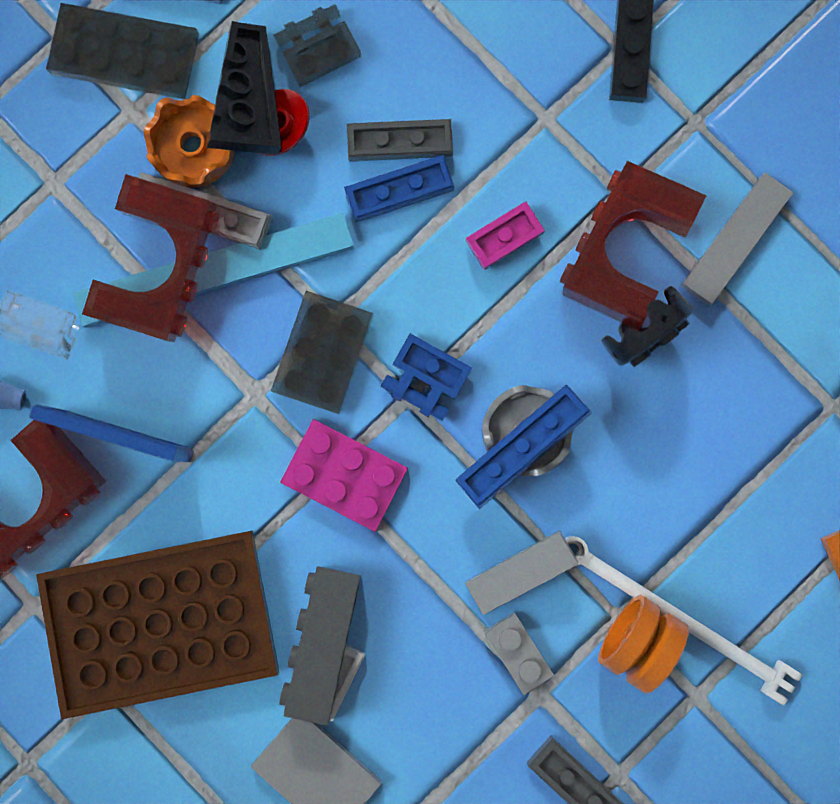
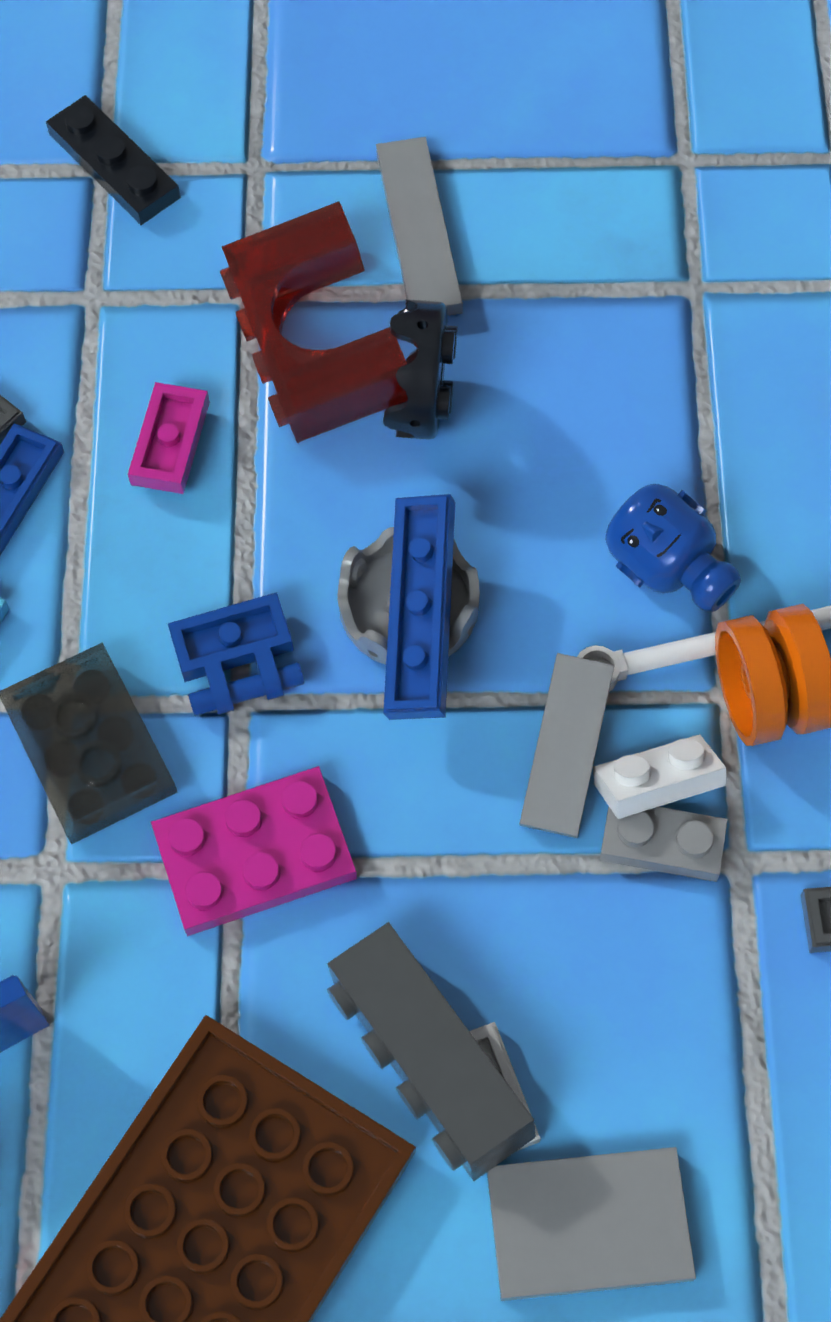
camera: 45 degrees left, 20 degrees down
none -> white plate [593,734,726,819]
none -> blue piece [605,484,741,612]

